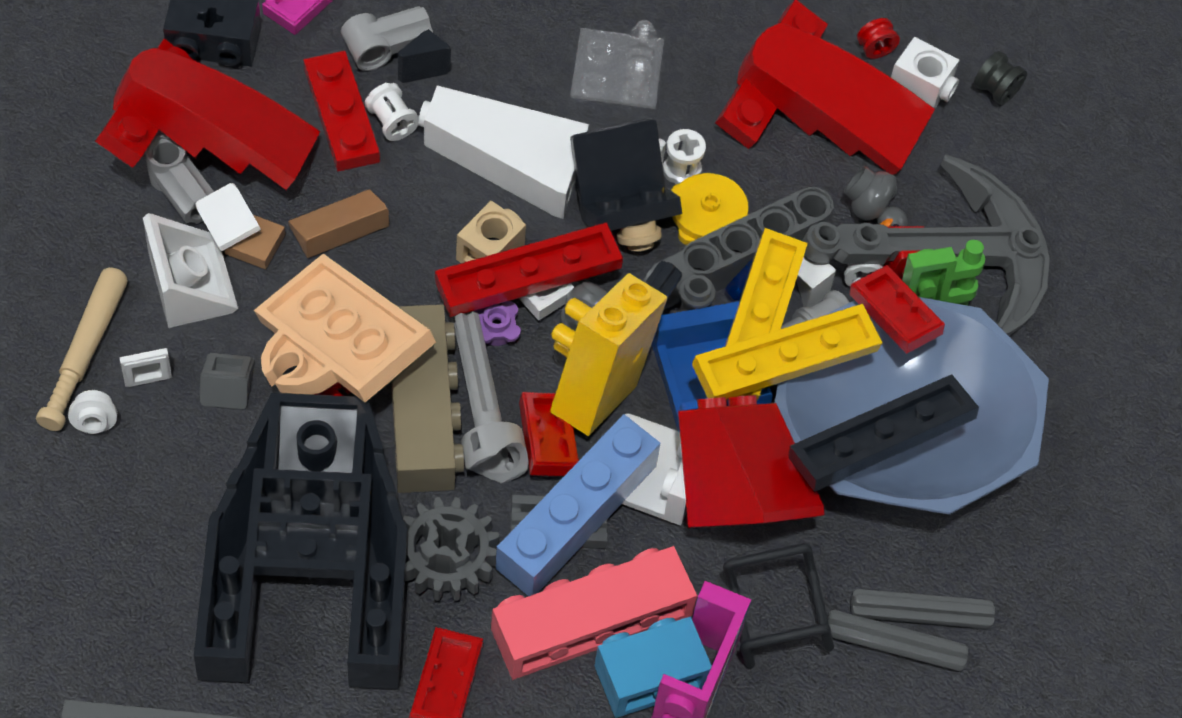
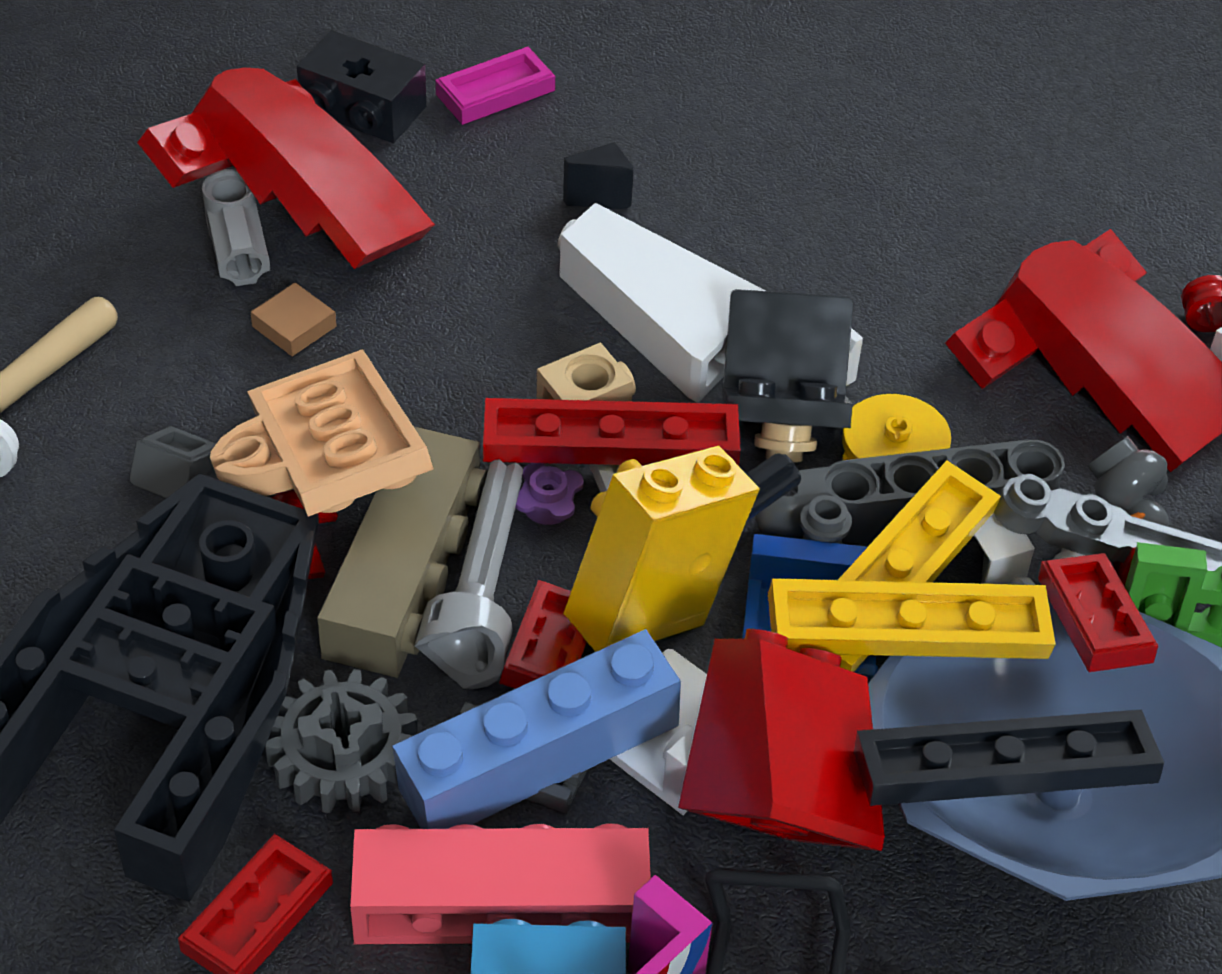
camera: 25 degrees right, 10 degrees down
white slope [119,348,172,387] -> none
white slope [143,213,238,328] -> none
white slope [195,183,261,251] -> none
medium nougat slope [288,189,389,258] -> none
red plate [303,51,380,172] -> none
light grey piece [341,6,433,71] -> none
white bush [365,83,419,141] -> none
clear hinge [570,20,664,109] -> none
white bush [663,129,706,184] -> none

